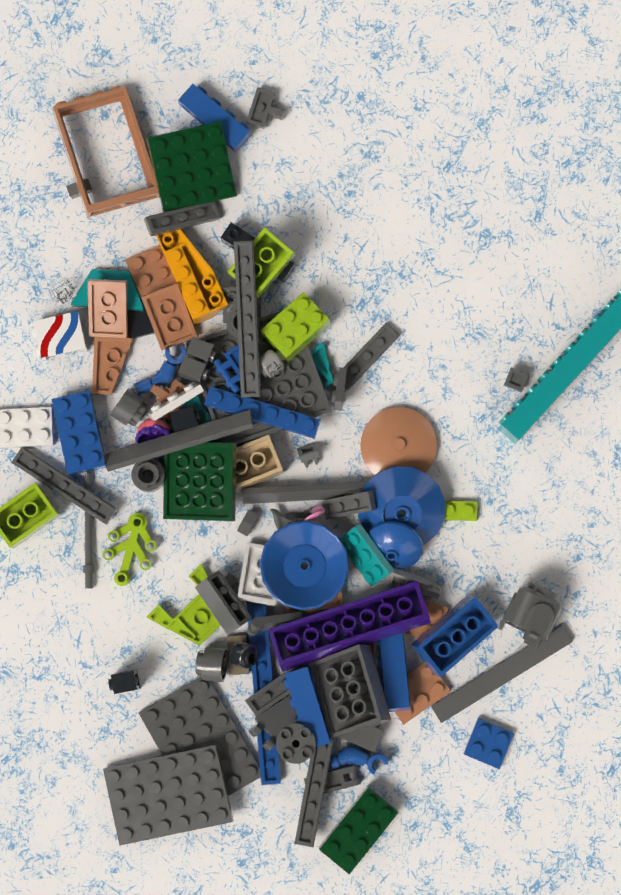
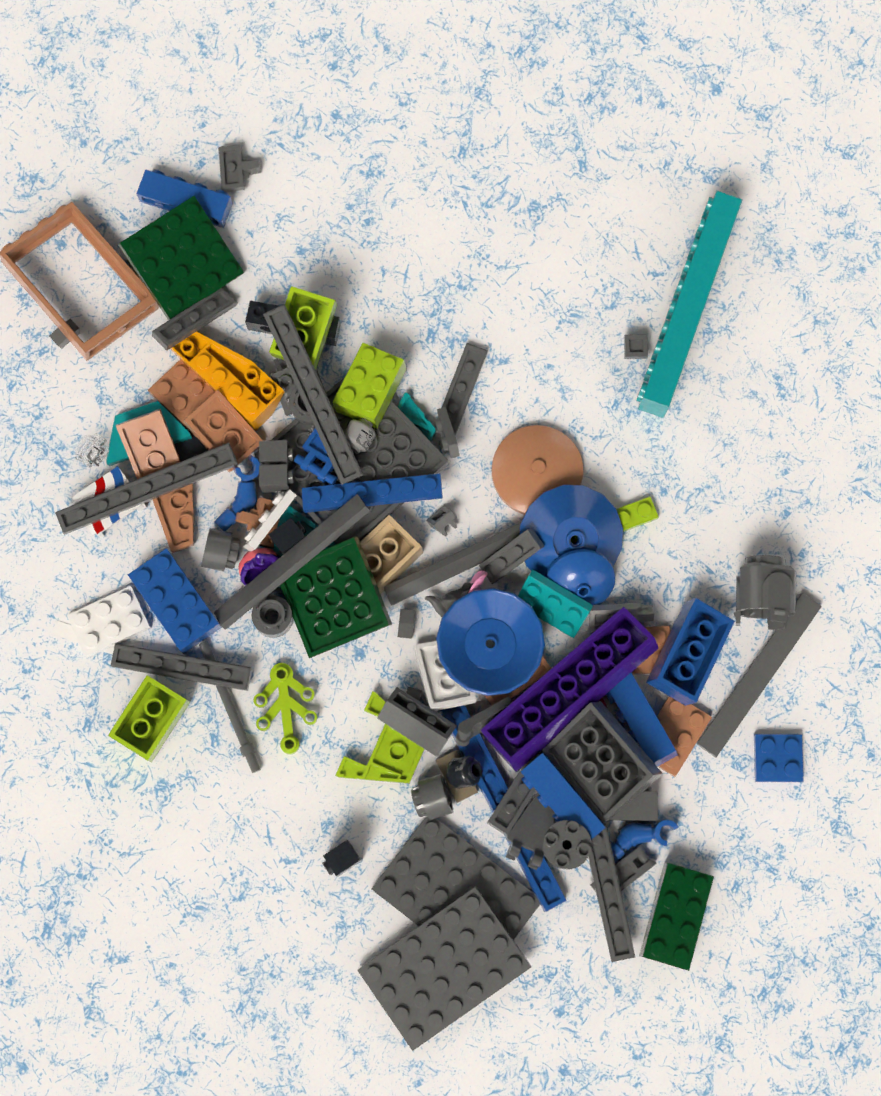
camera: 25 degrees left, 5 degrees down
none -> dark grey tile [55,443,238,535]

